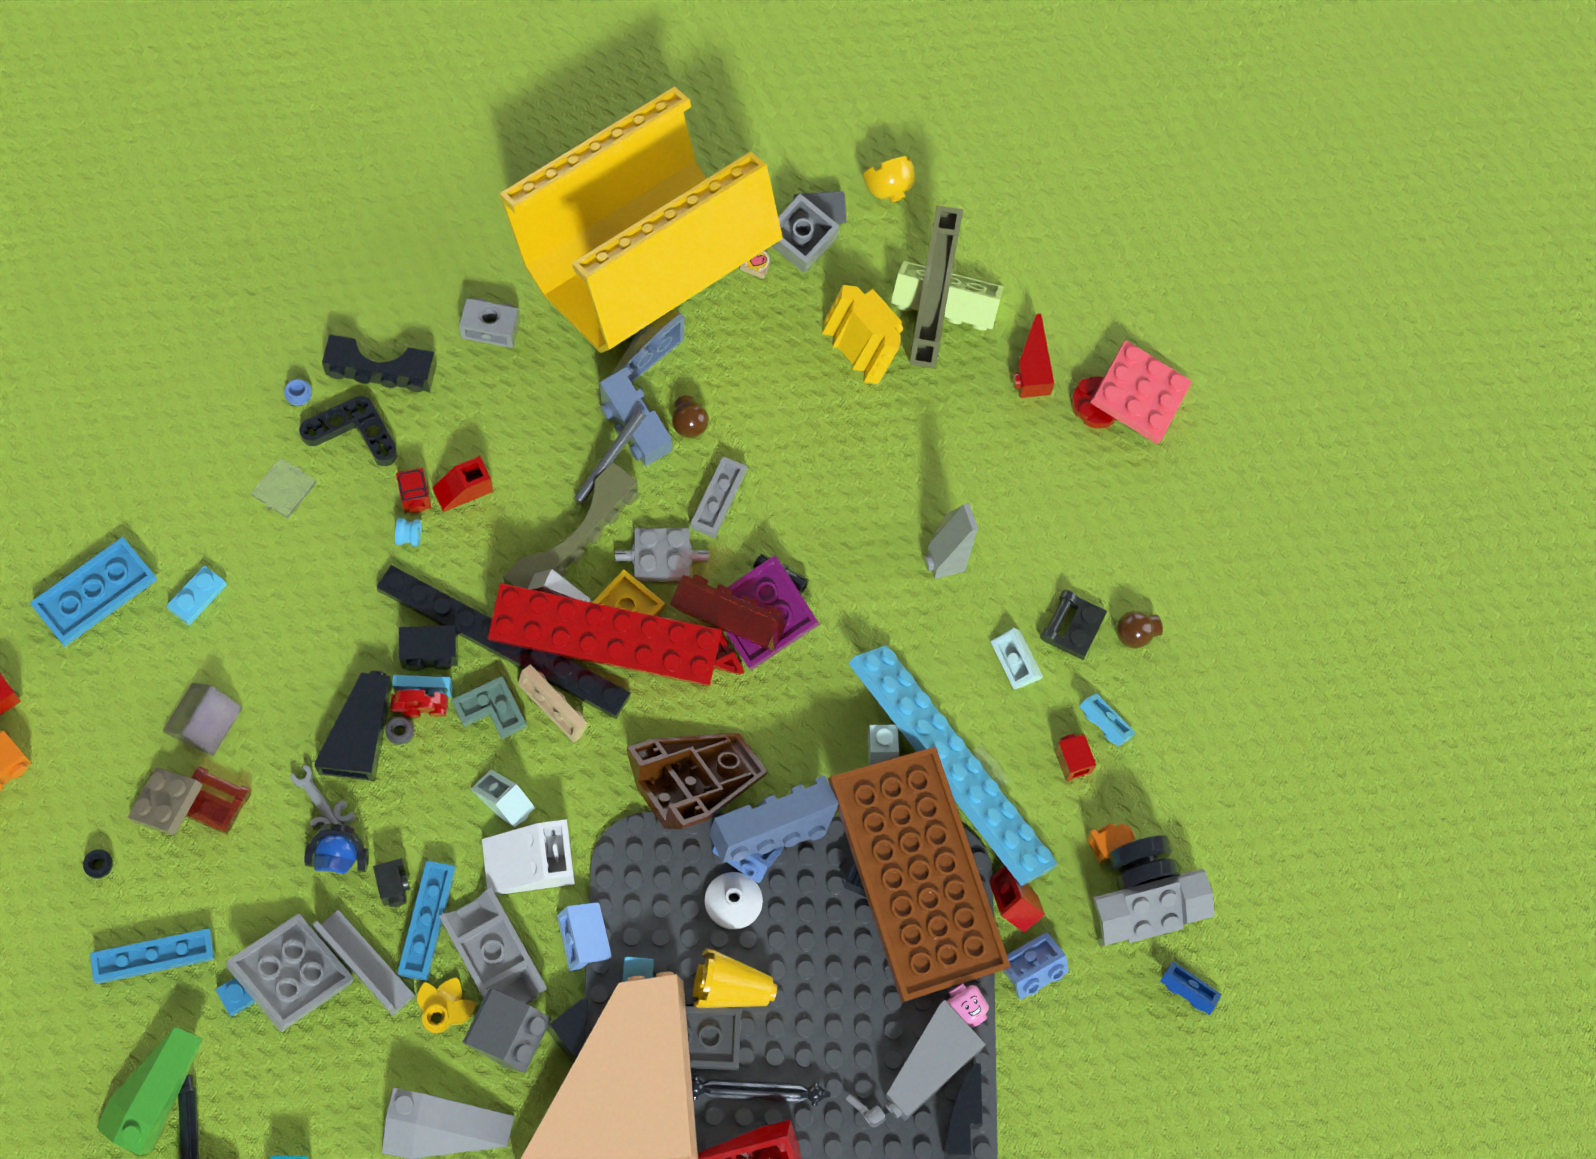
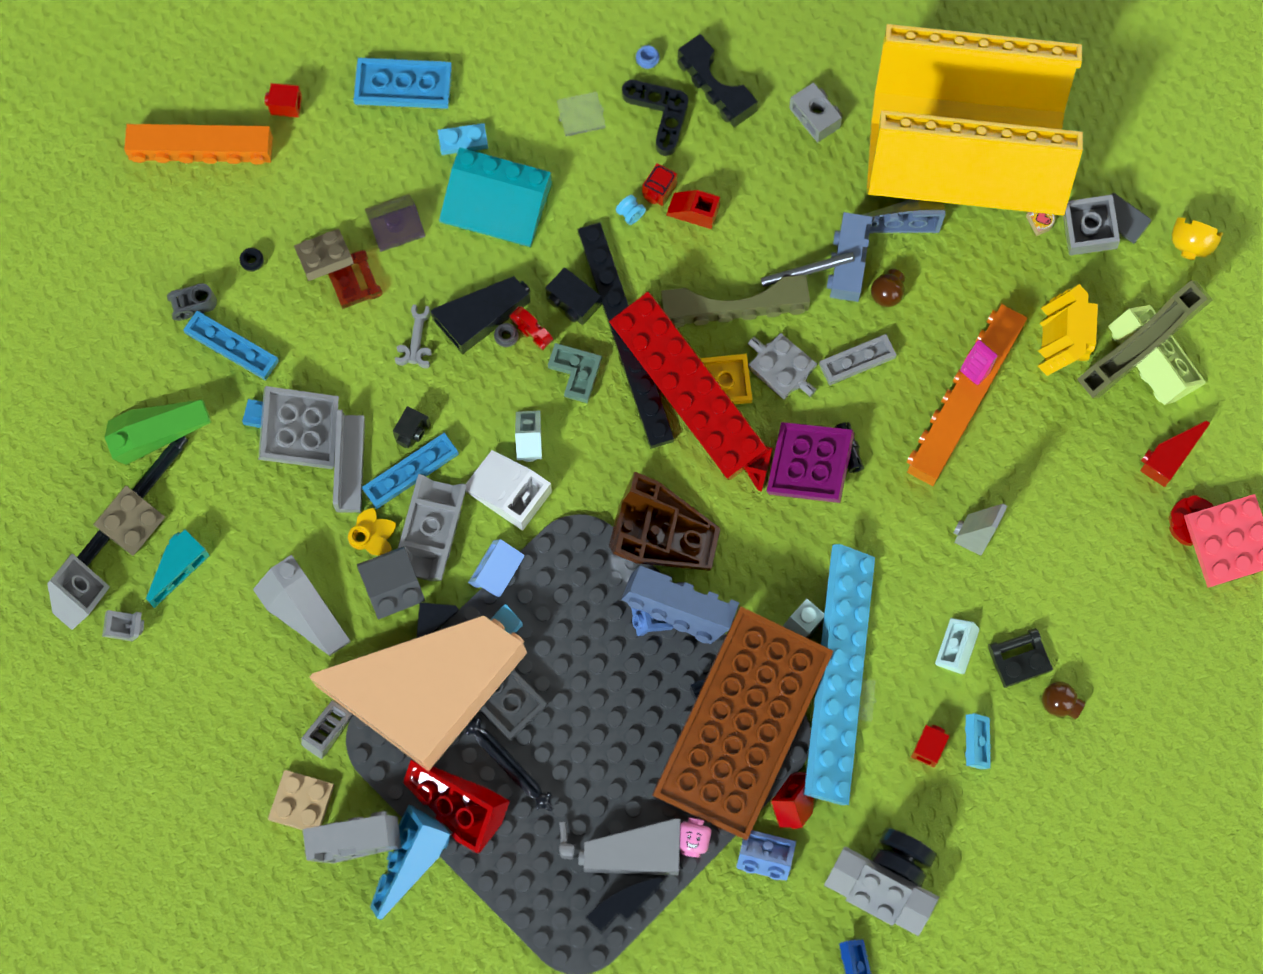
camera: 50 degrees right, 5 degrees up
cap [304,823,369,874] -> none
medium azure plate [392,675,453,697] -> none
tan plate [518,665,587,743] -> none
light grey slope [528,569,591,602] -> none
clear red brick [669,574,787,652] -> none
yellow cone [693,948,777,1008] -> none
white dish [705,872,763,929] -> none
orange brick [1086,823,1135,864] -> none
none -> dark grey piece [167,283,217,321]
none -> teal slope [439,147,552,247]
none -> orange brick [906,304,1027,486]
none -> dark pink slope [960,340,997,385]

